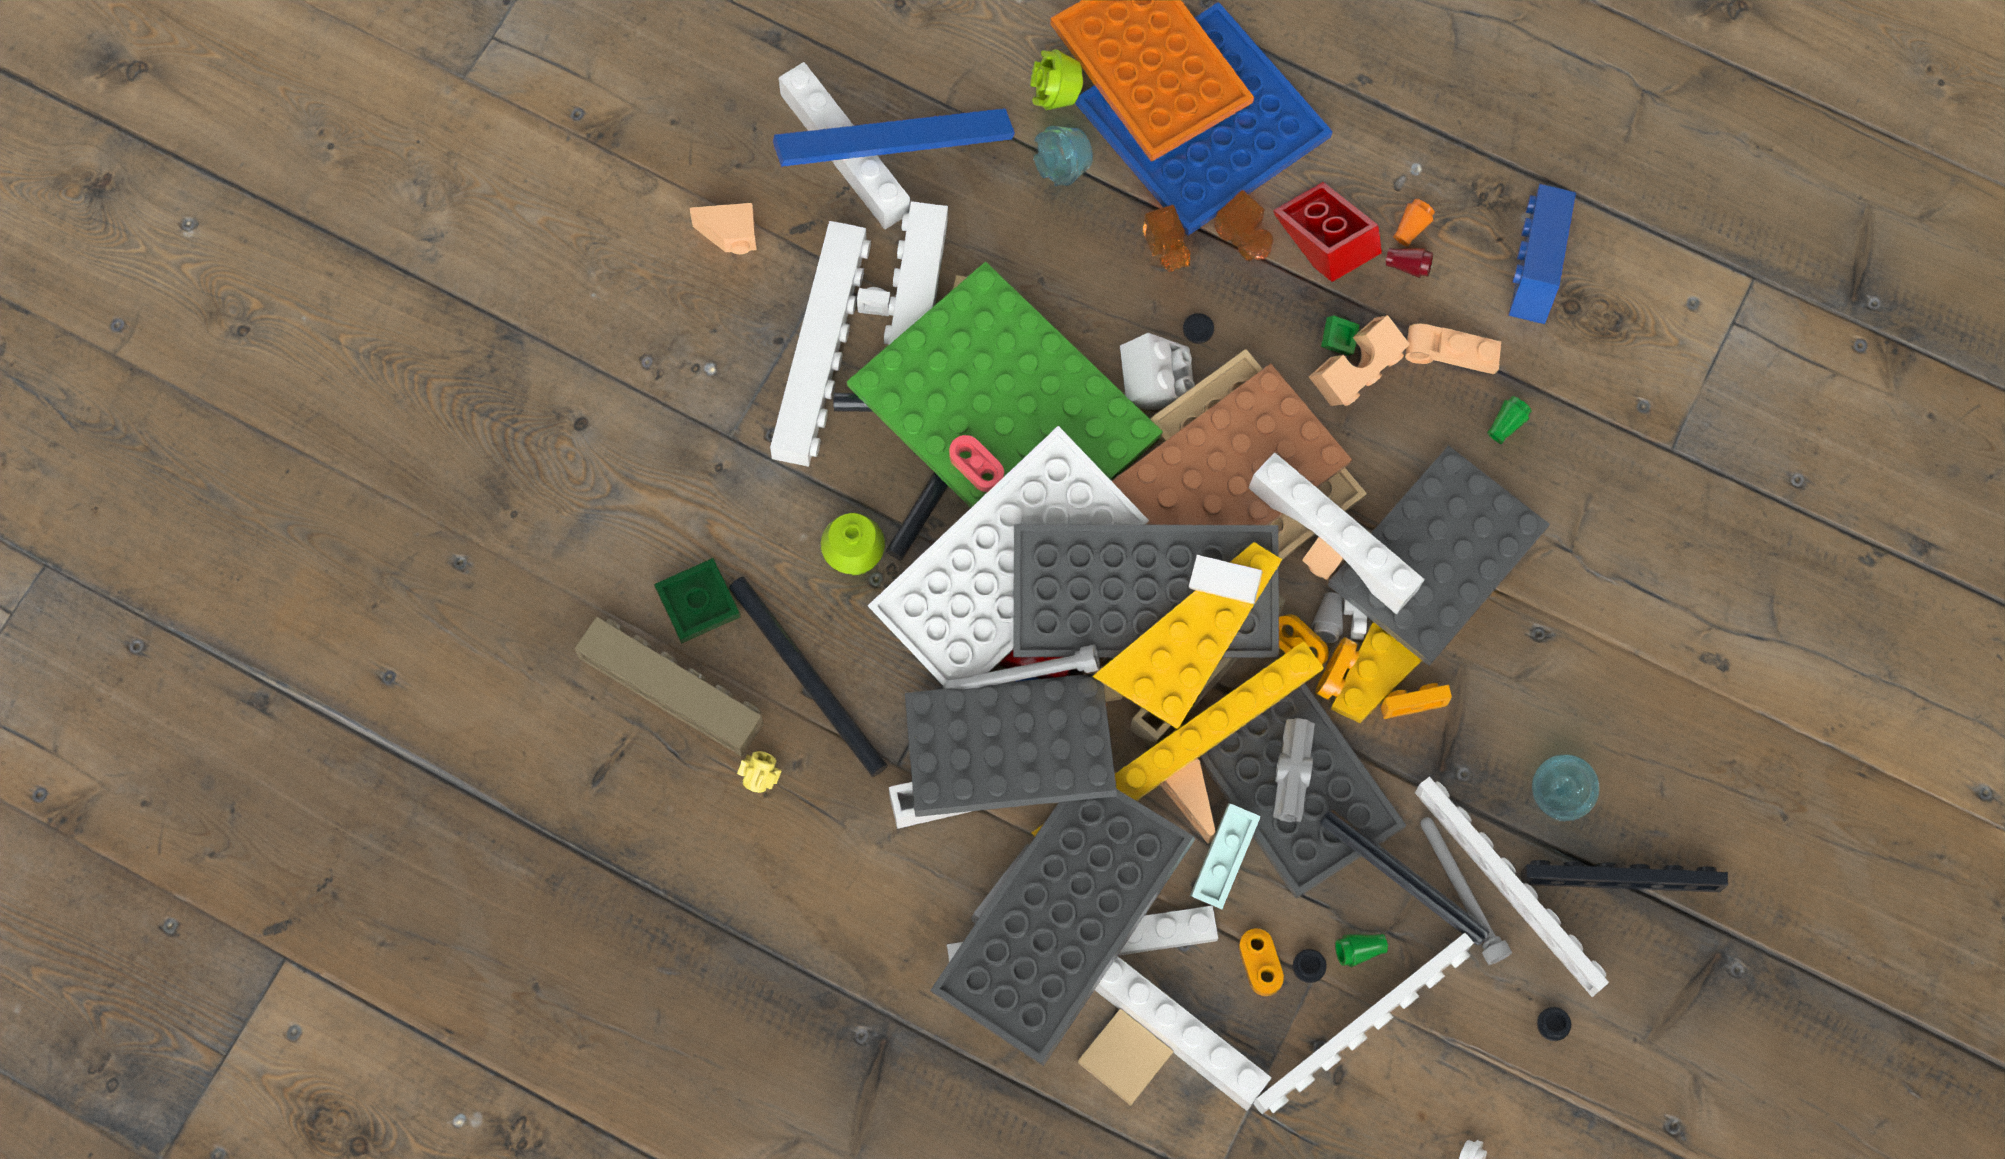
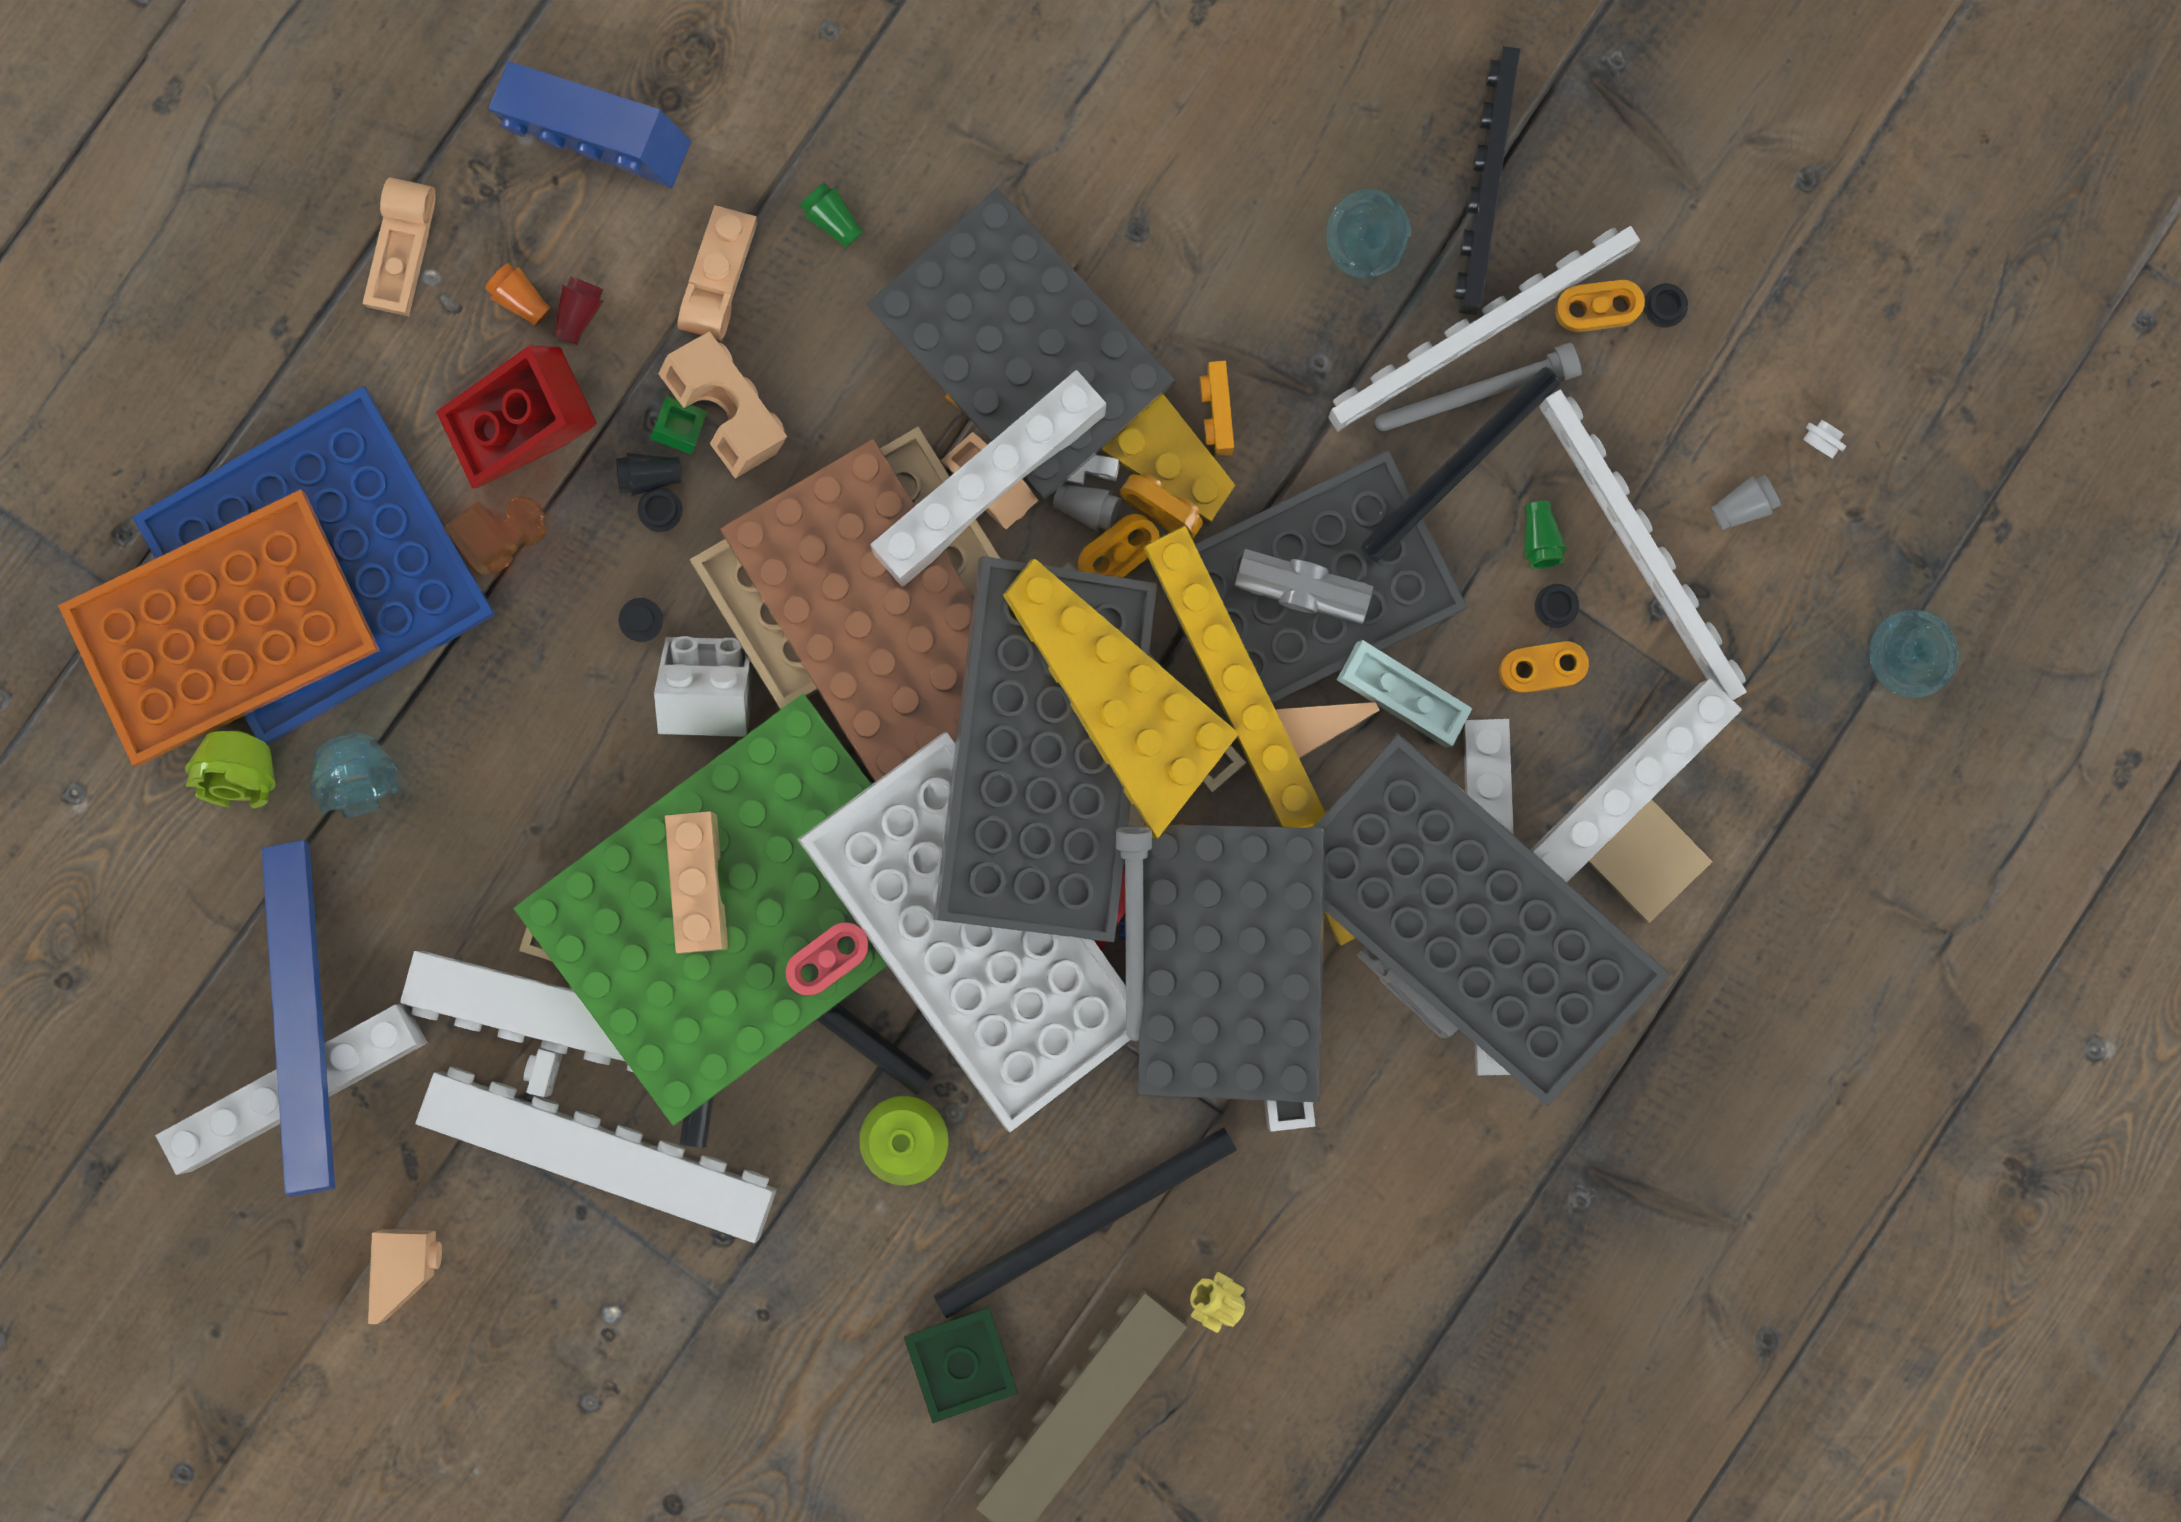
camera: 80 degrees left, 15 degrees up
clear orange brick [1142,205,1191,272] -> none
white tile [1189,555,1263,604] -> none
none -> light nougat plate [362,177,436,317]
none -> black cone [616,453,681,497]
none -> black plate [638,488,683,532]
none -> light nougat arch [665,811,728,954]
none -> light orange plate [1555,280,1645,332]
none -> light grey cone [1710,474,1781,530]

